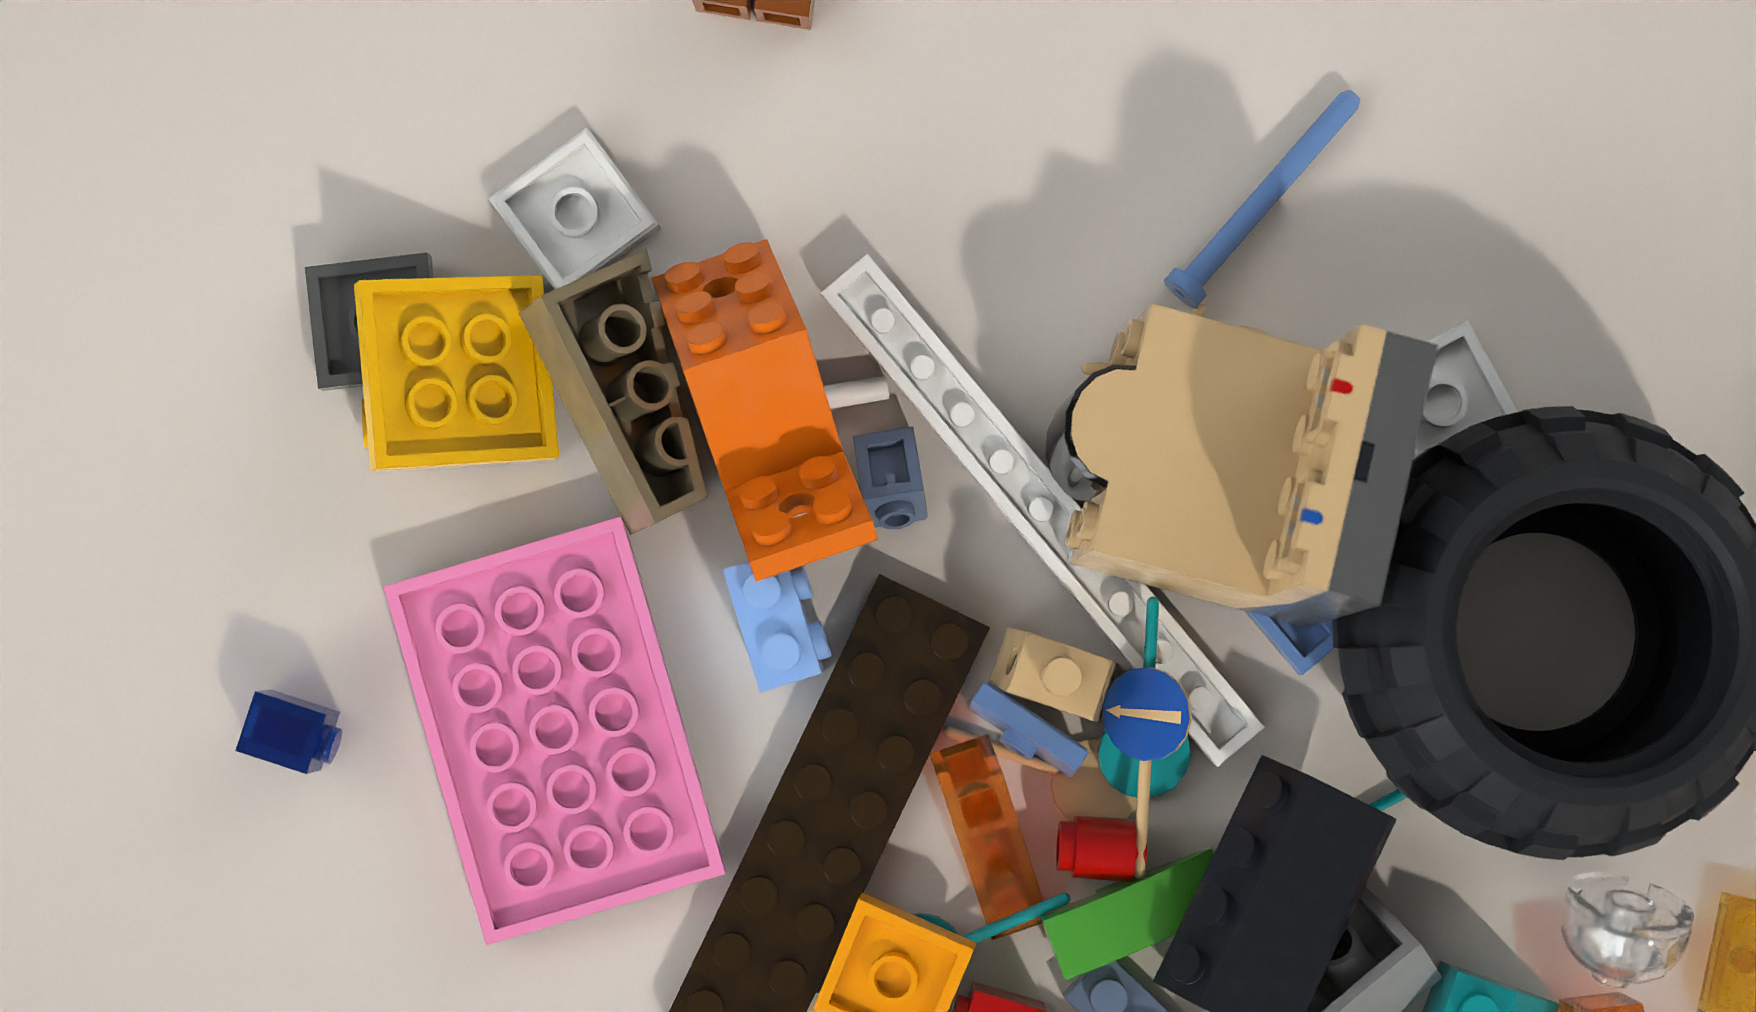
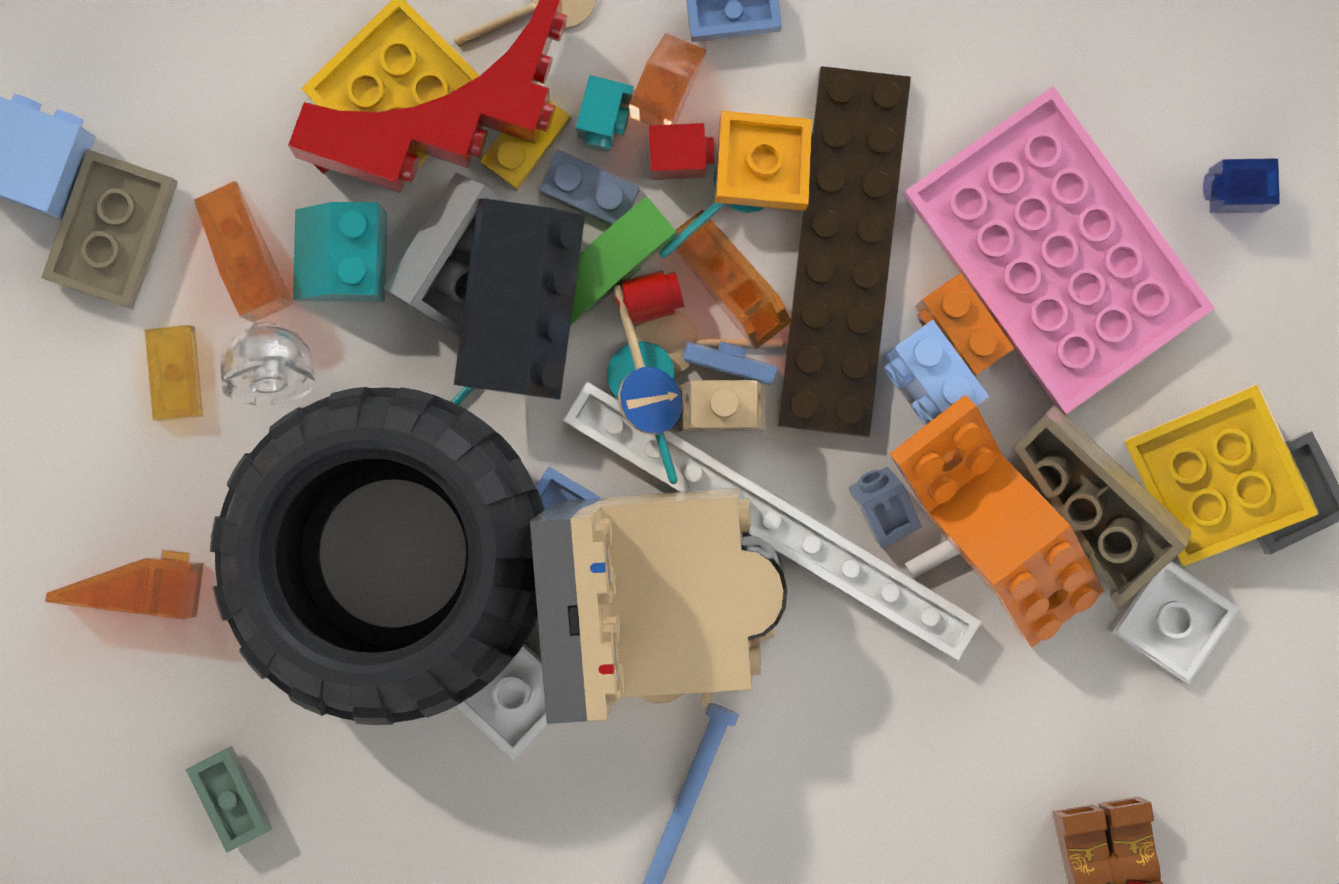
camera: 165 degrees right, 0 degrees up
none -> orange brick [915,272,1015,376]

